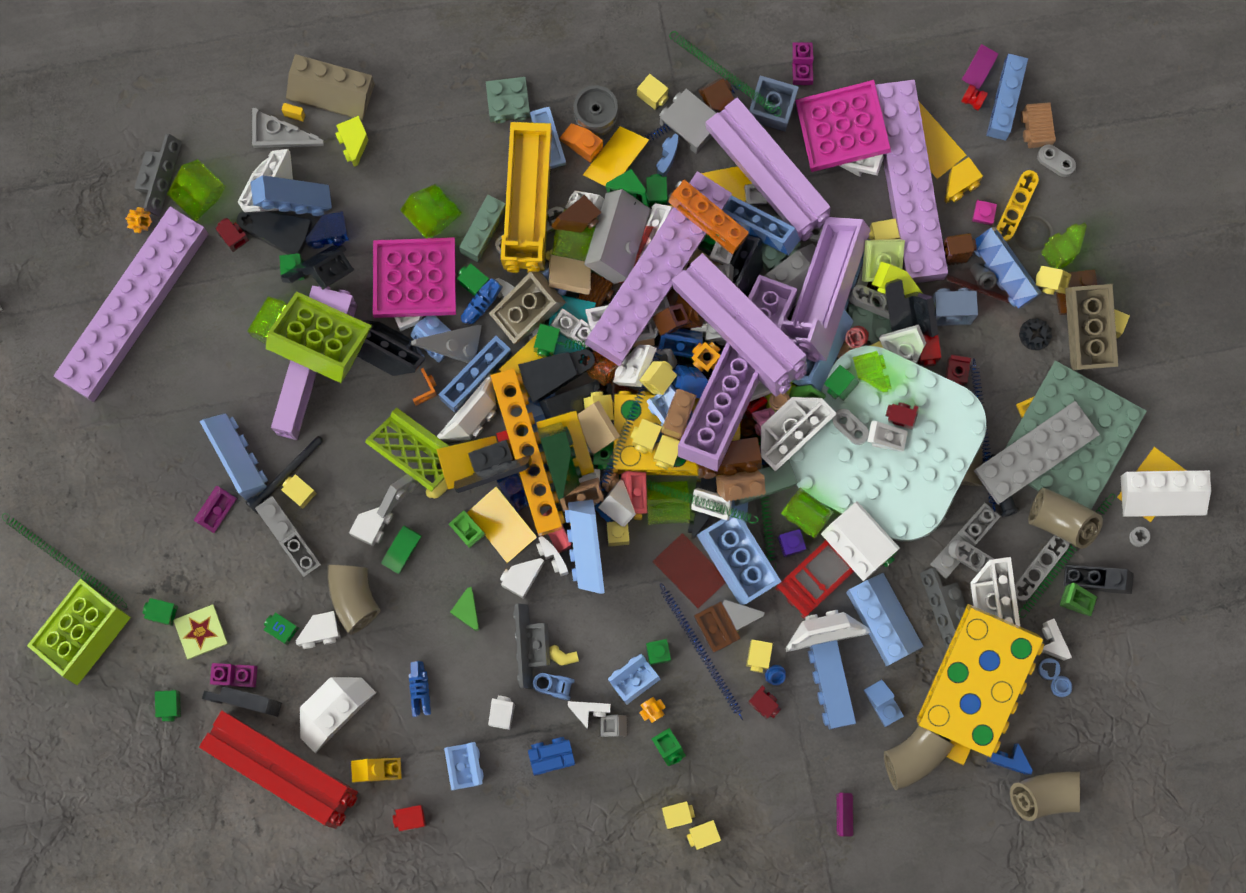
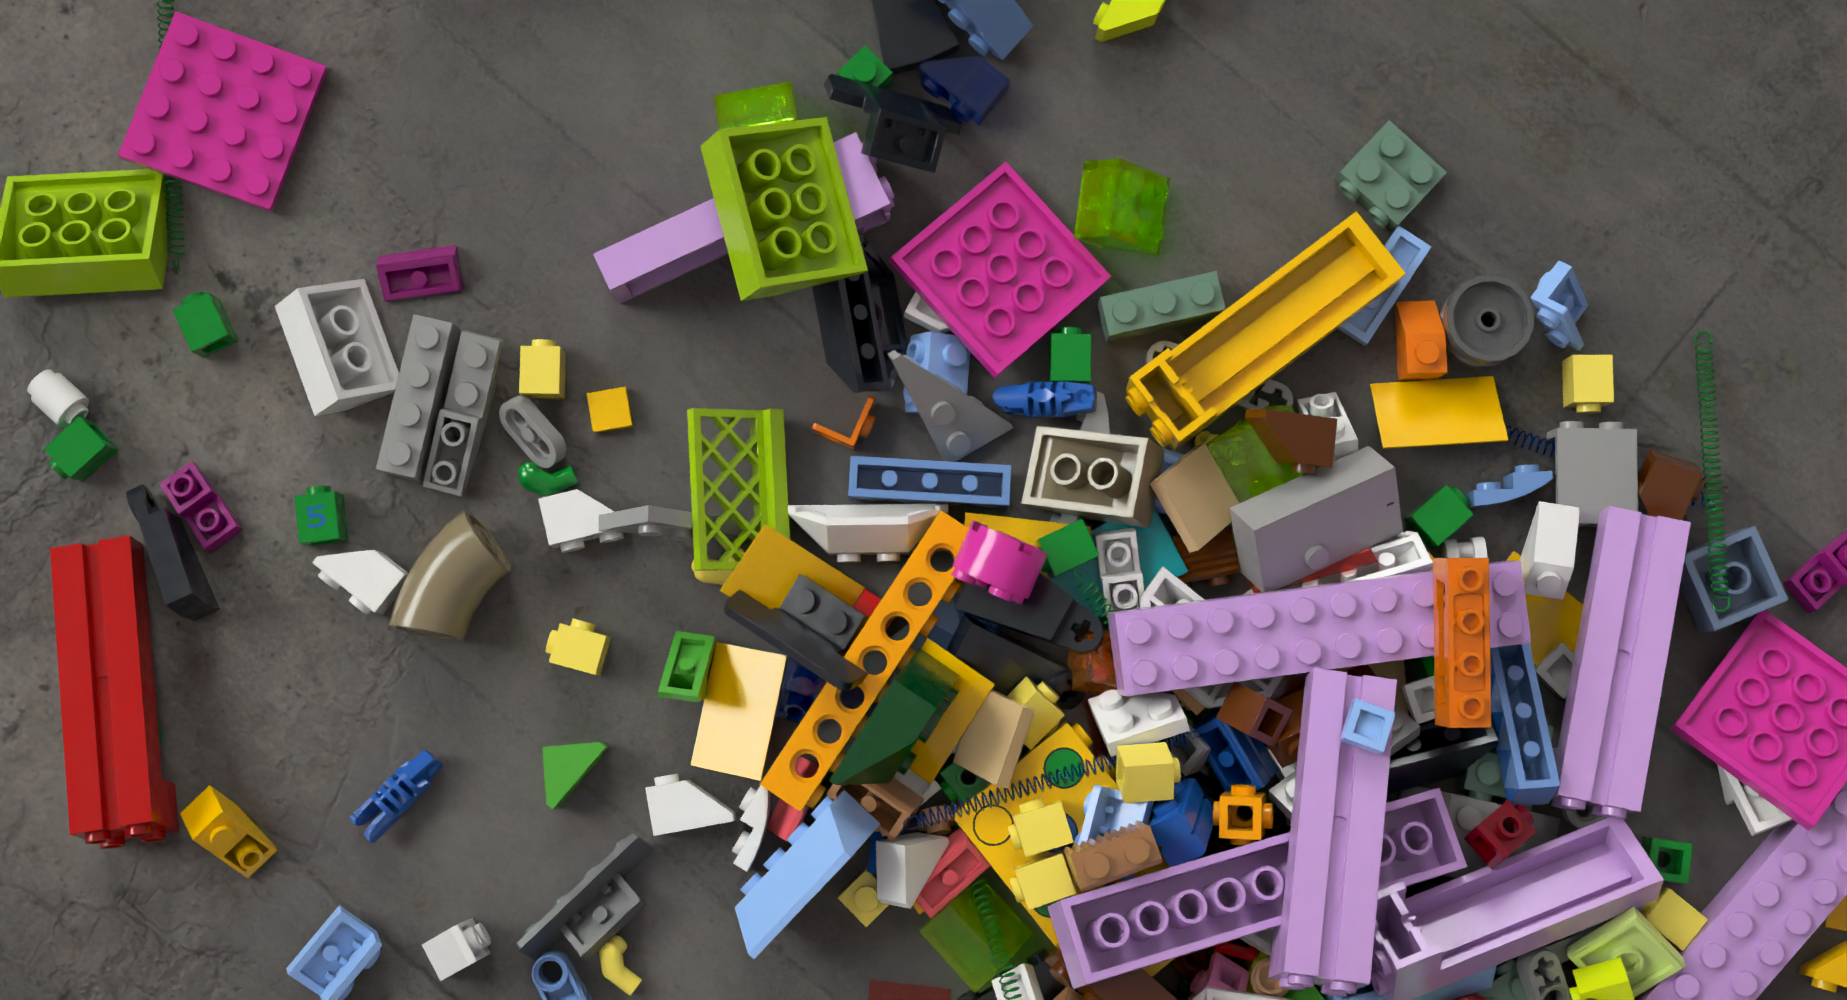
camera: 50 degrees right, 5 degrees up
yellowish green tile [173,605,228,660] -> none
light blue slope [200,413,268,500] -> none
black piece [245,436,323,514] -> none
white wedge [300,677,376,753] -> none
green slope [381,525,422,574] -> none
red brick [393,805,426,831] -> none
green slope [605,169,650,208] -> none
none -> white brick [27,369,89,427]
none -> dark pink plate [118,11,328,213]
none -> white slope [275,279,399,416]
none -> light grey brick [376,314,461,482]
none -> light grey plate [499,396,566,468]
none -> green arm [518,462,579,497]
none -> light yellow brick [546,618,611,676]
none -> yellow tile [586,387,633,434]
none -> dark pink brick [952,520,1048,604]
none -> light blue plate [1339,698,1396,755]
none -> dark red brick [1464,800,1537,870]
none -> white slope [1519,501,1580,600]
none -> light blue bracket [1530,261,1589,351]
none -> green plate [1642,836,1693,884]

